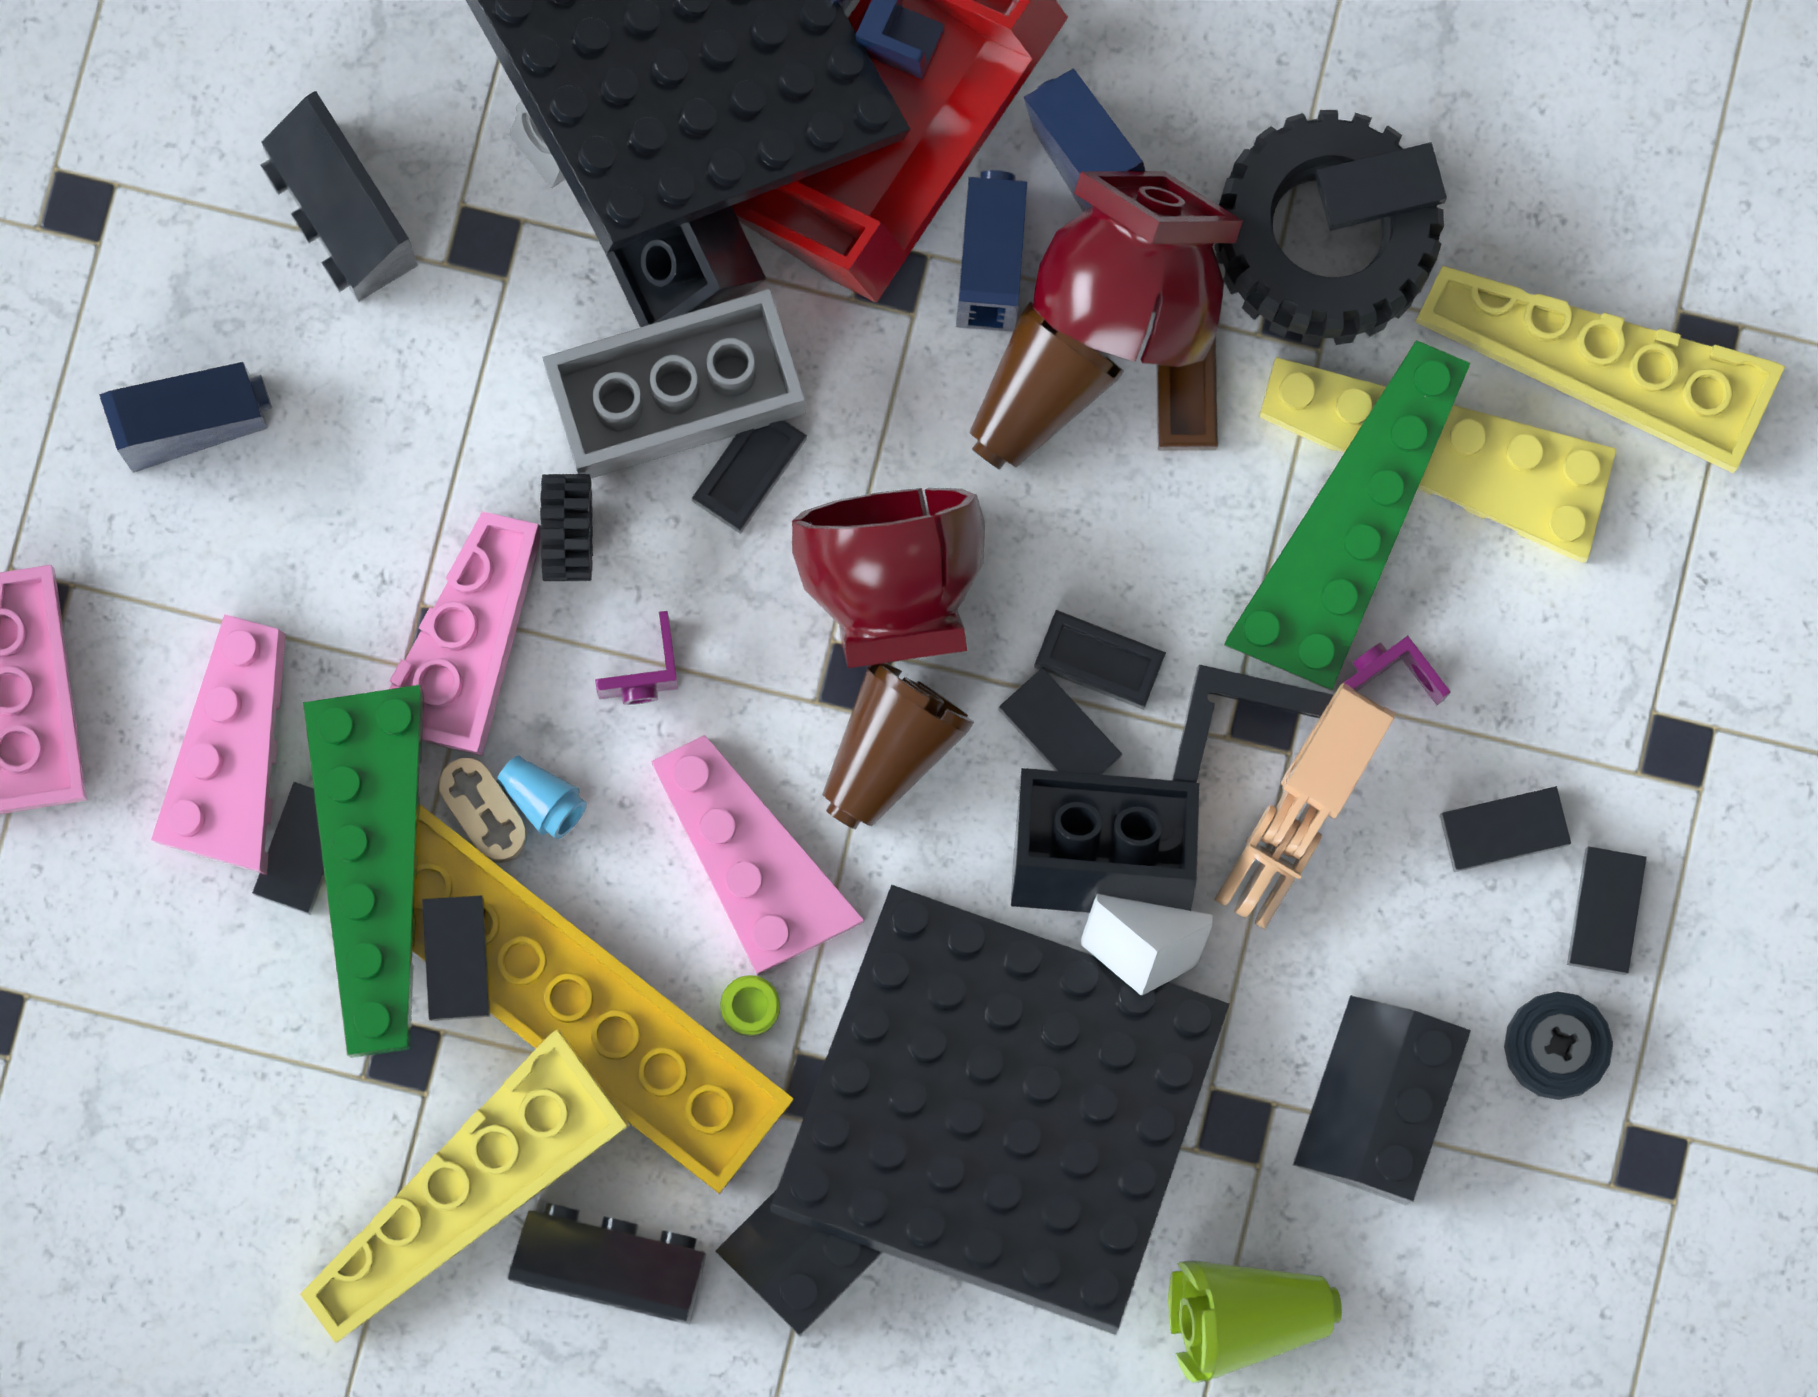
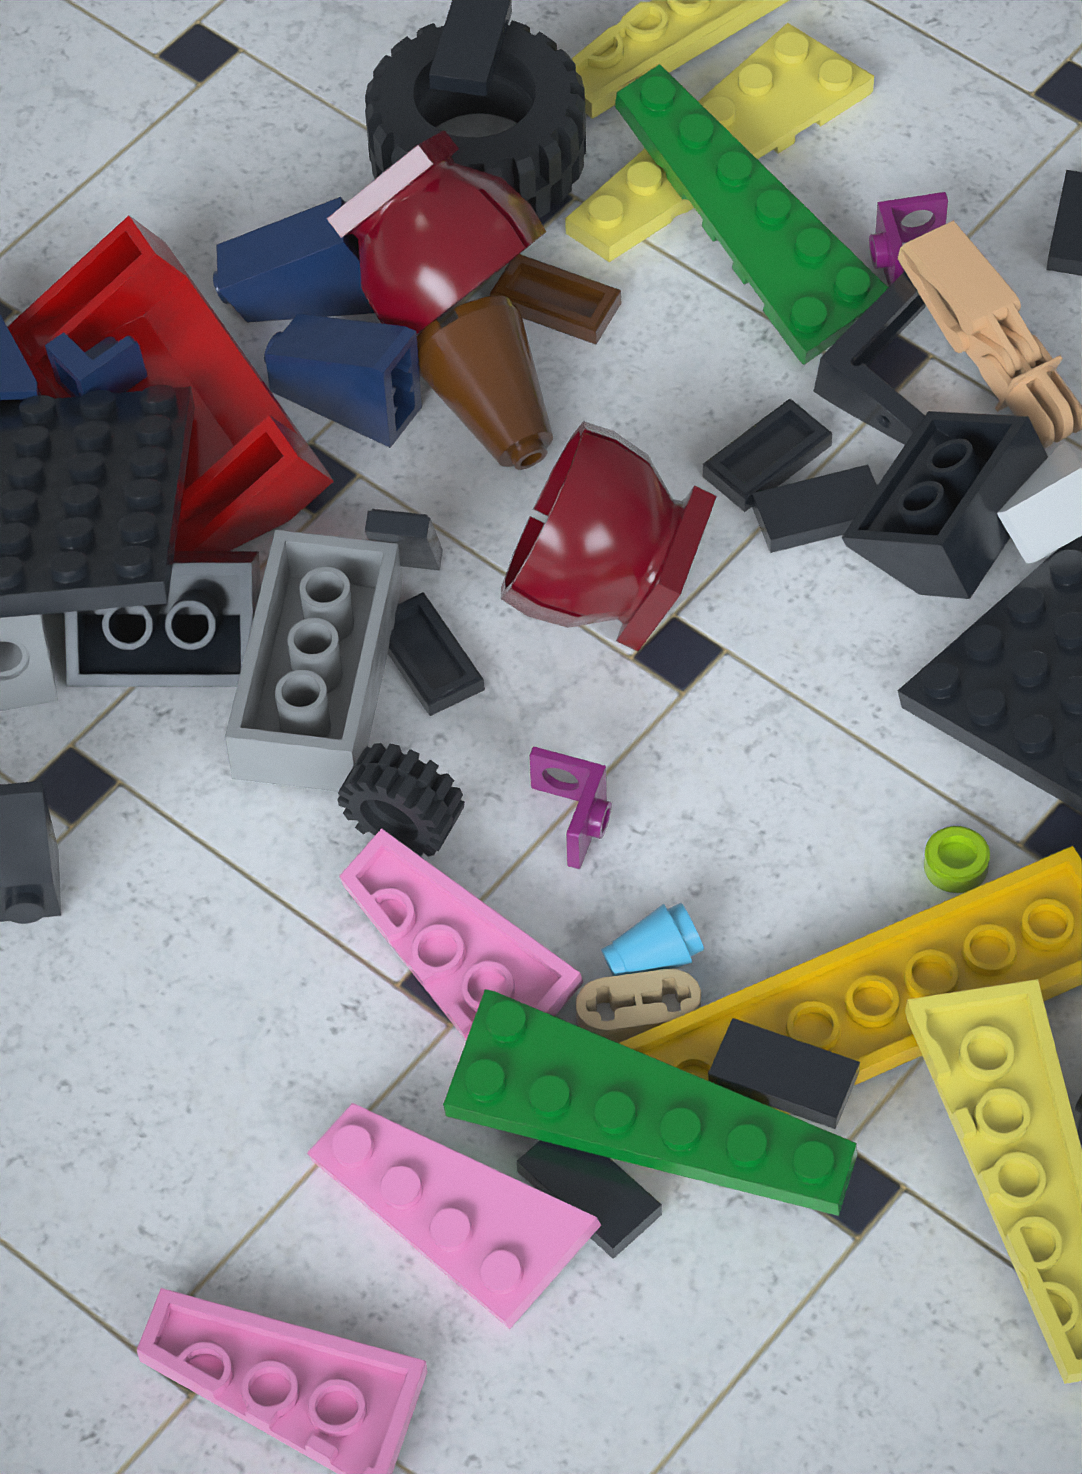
camera: 55 degrees left, 25 degrees down
dark blue slope [99,362,272,473] -> none
bright pink wing [651,735,864,976] -> none
reddish brown cone [822,663,974,830] -> none
none -> black tile [365,509,443,571]

